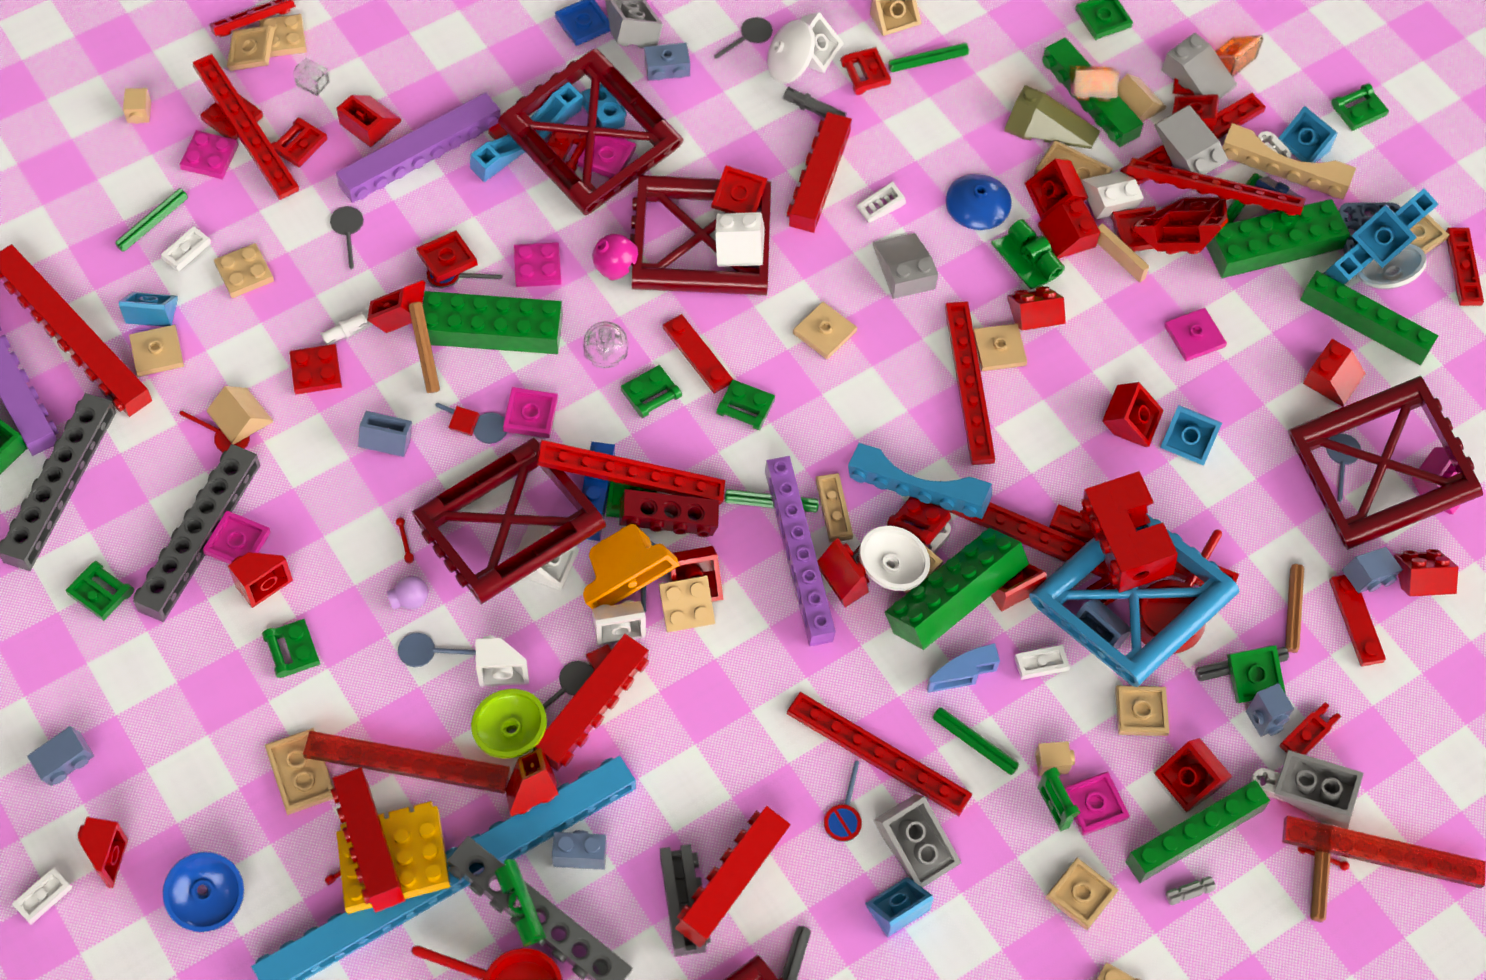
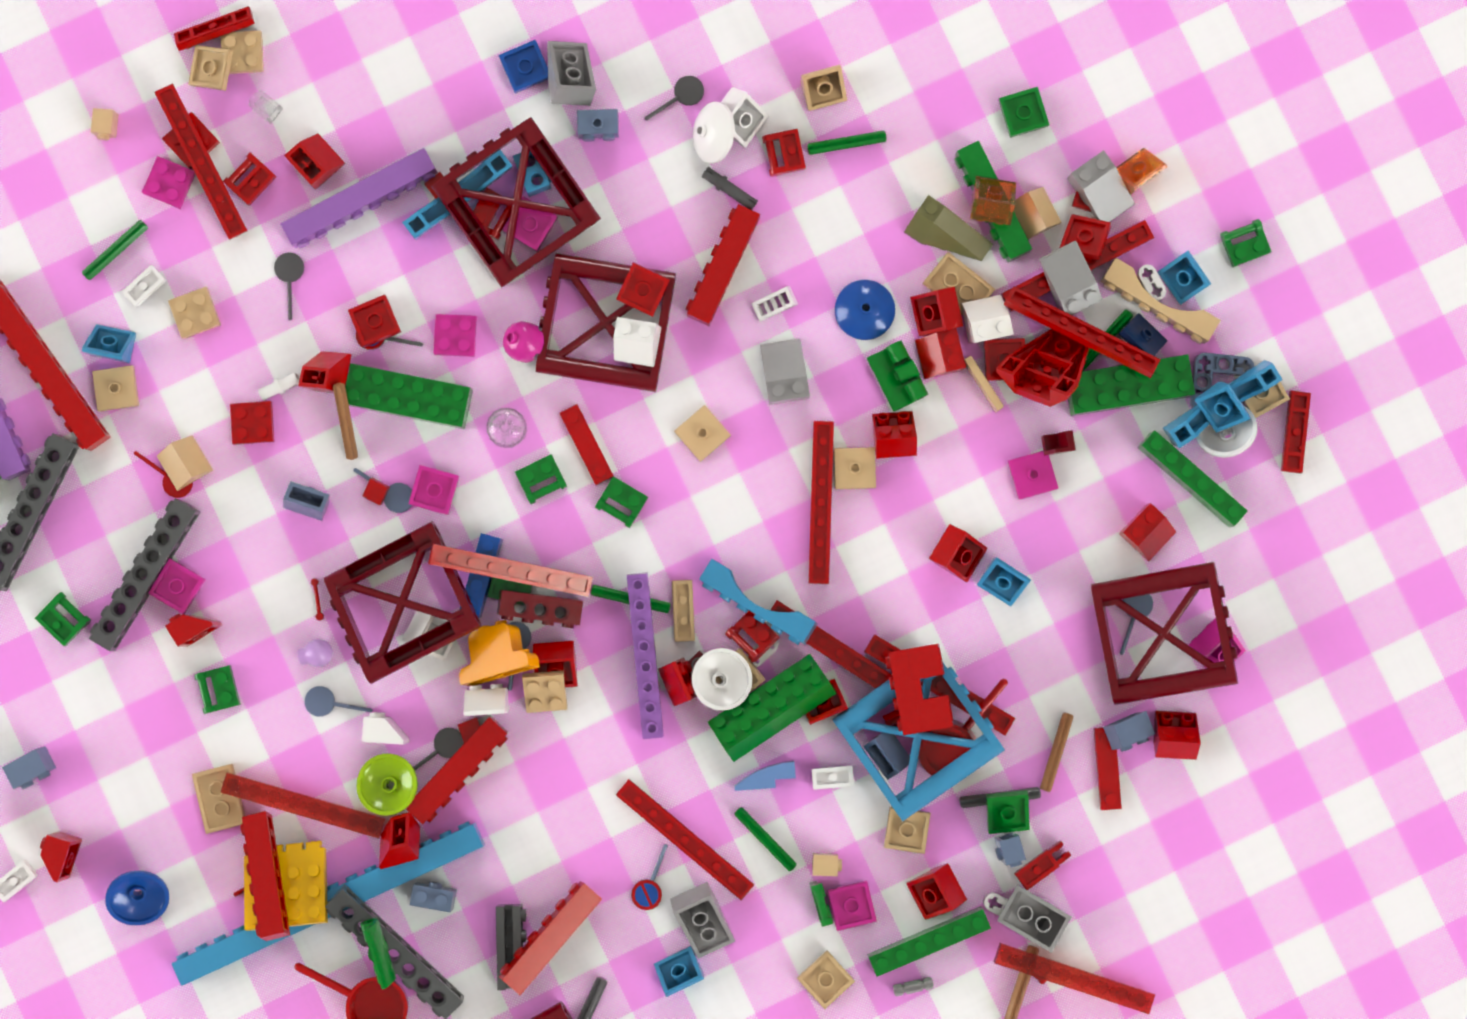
camera: 10 degrees right, 25 degrees up
none -> dark red panel [1041,430,1076,456]

